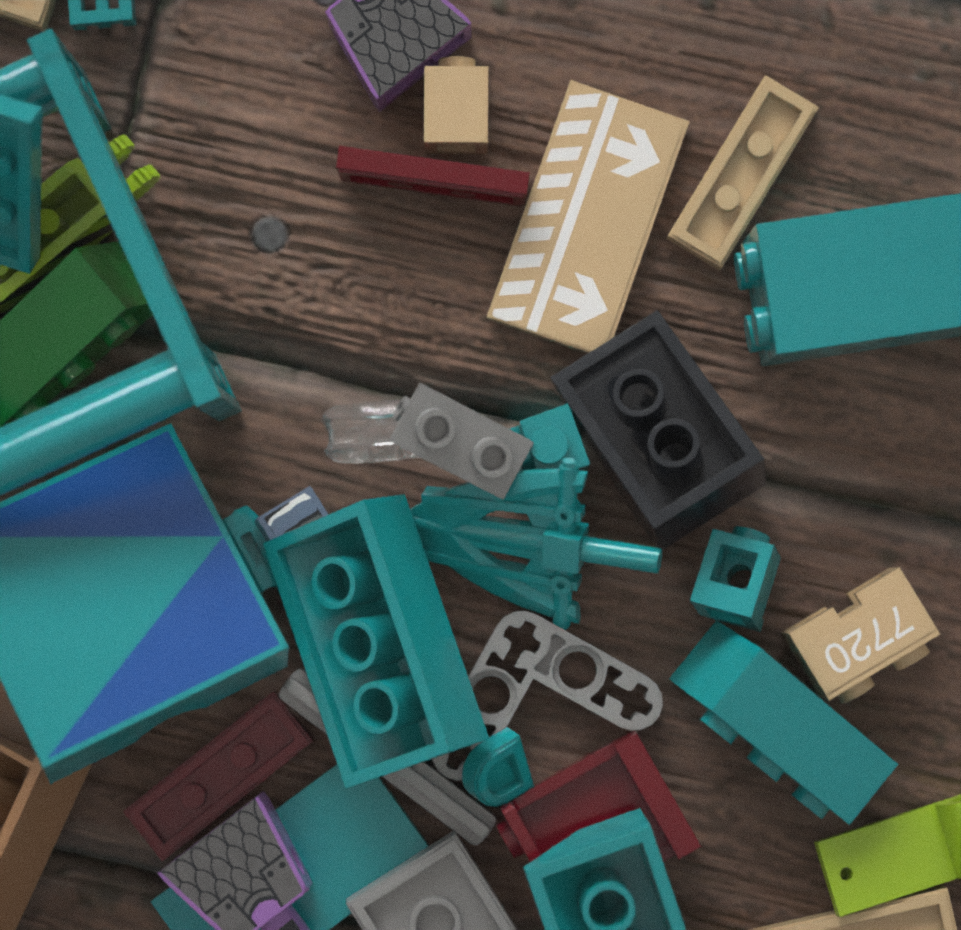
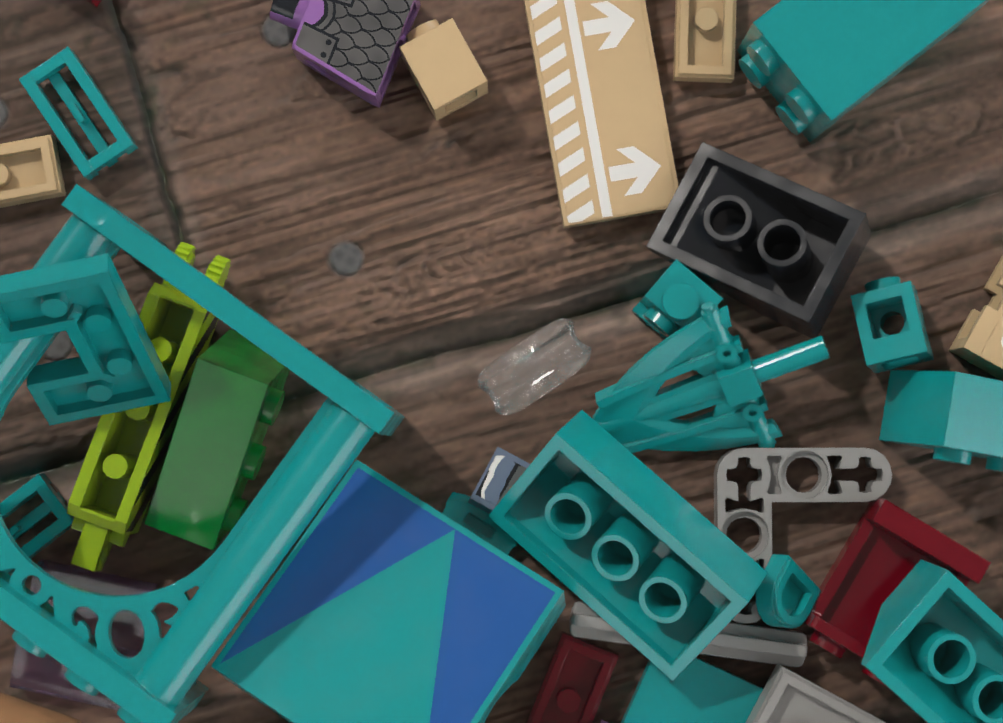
camera: 30 degrees left, 0 degrees up
dark red tile [336,146,530,207] -> none
light grey hinge [389,383,534,500] -> none

